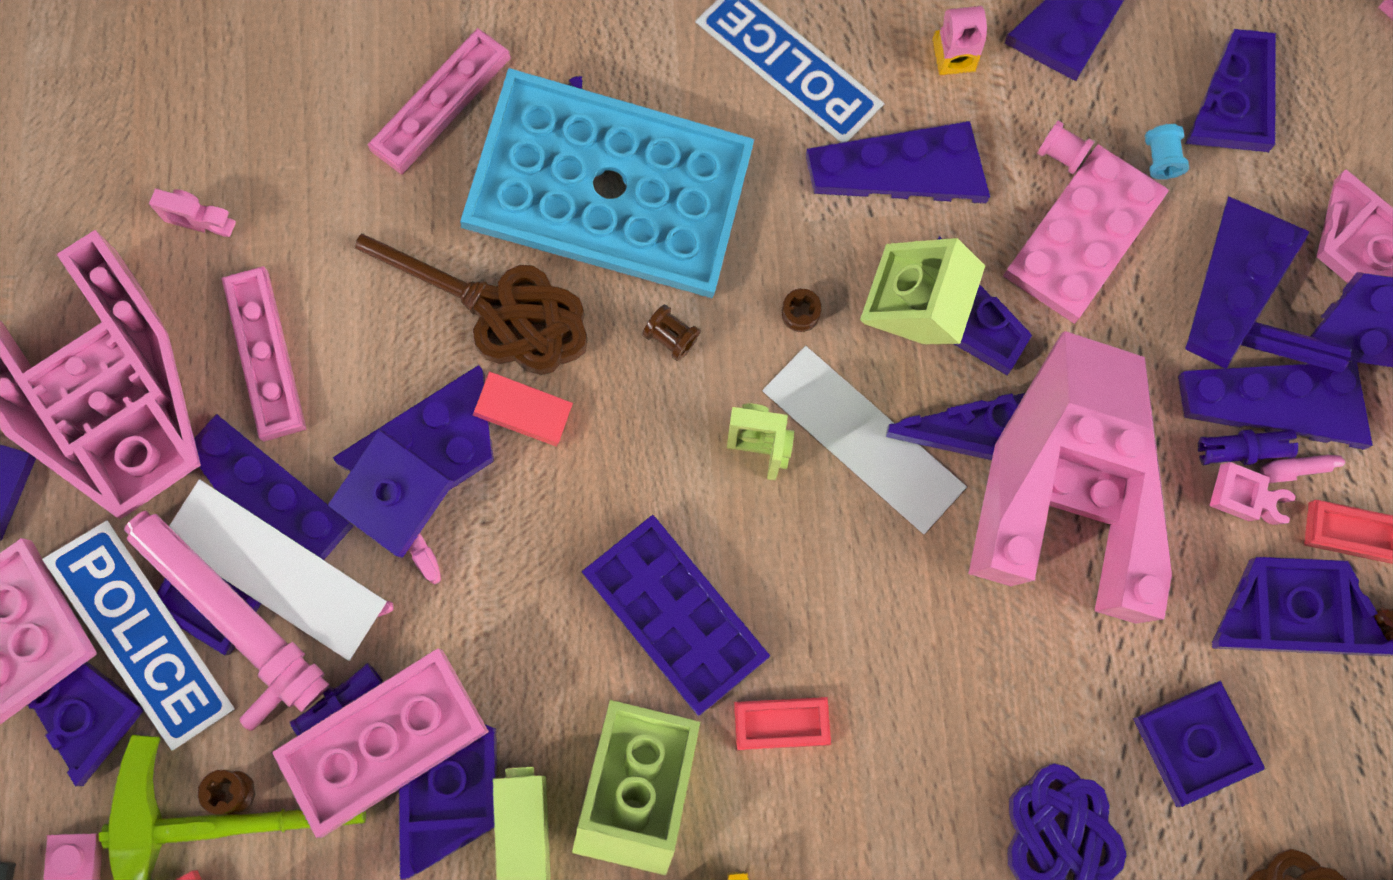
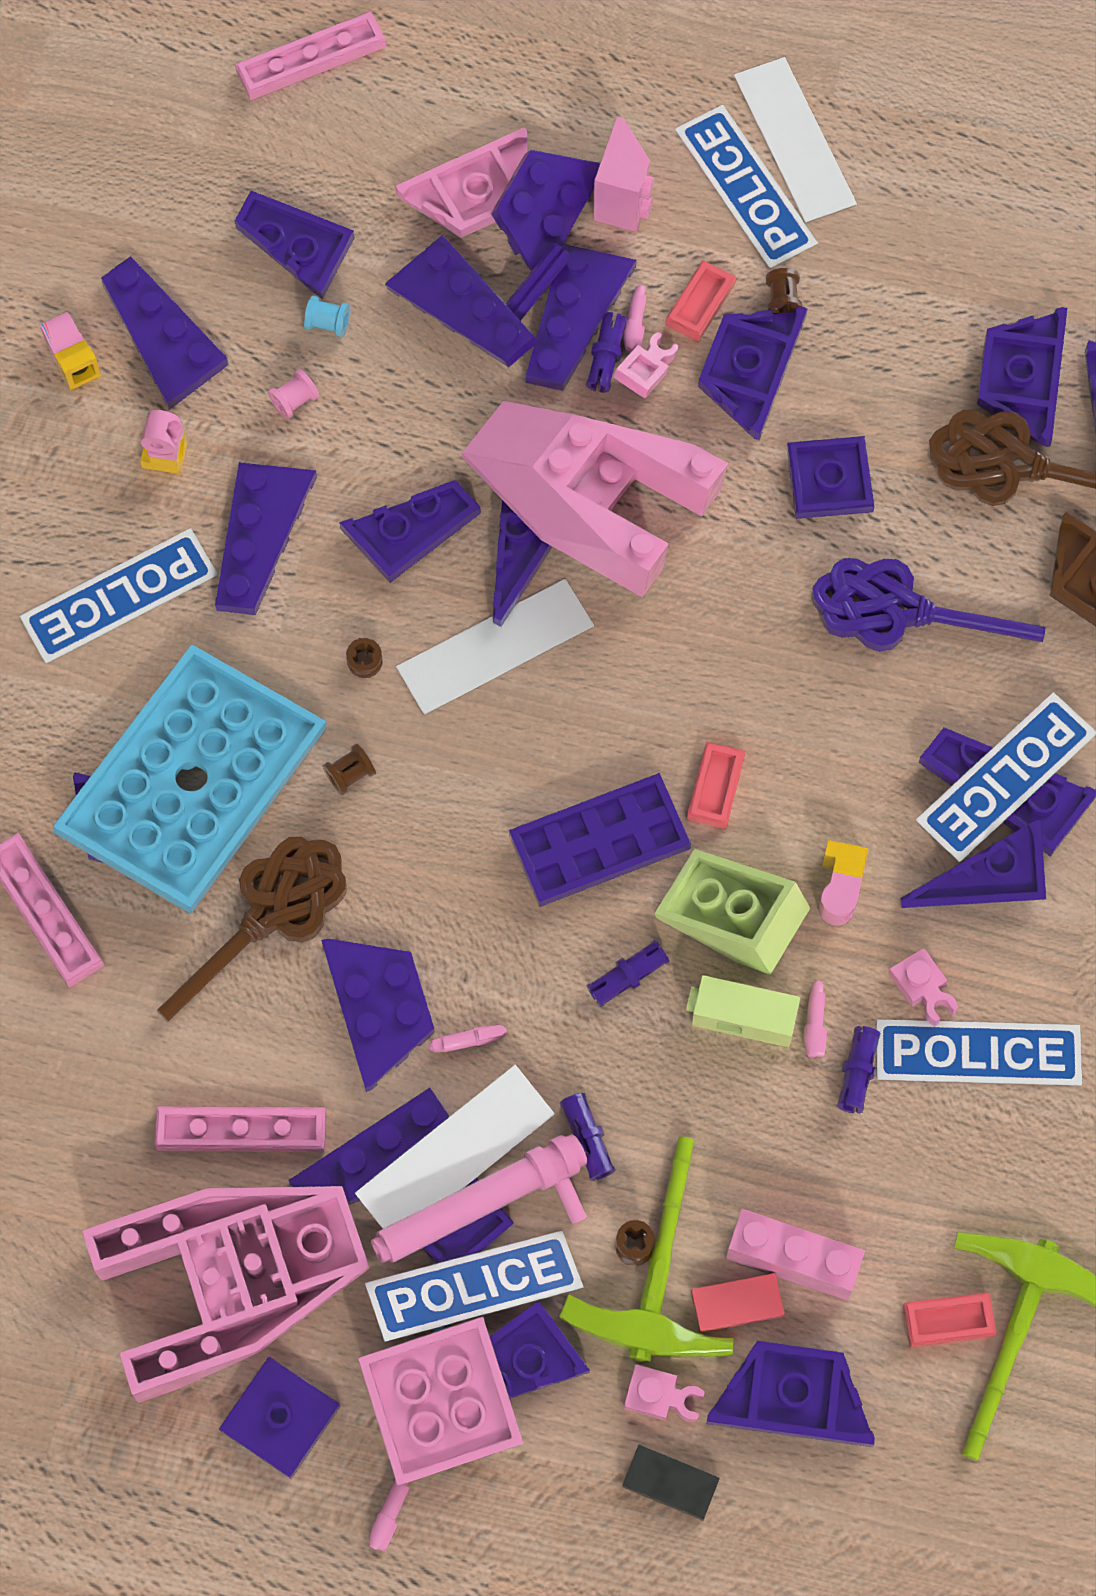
camera: 70 degrees left, 5 degrees down
bright pink plate [149,189,236,237] -> none
bright pink plate [272,648,489,838] -> none
dark purple plate [328,430,454,557] -> none
dark purple wing [399,724,498,879] -> none
coral tile [473,371,573,447] -> none
yellowish green bracket [727,403,794,480] -> none
yellowish green slope [860,238,985,344] -> none
bright pink plate [1003,144,1169,324] -> none
none -> dark purple pin [586,940,670,1008]

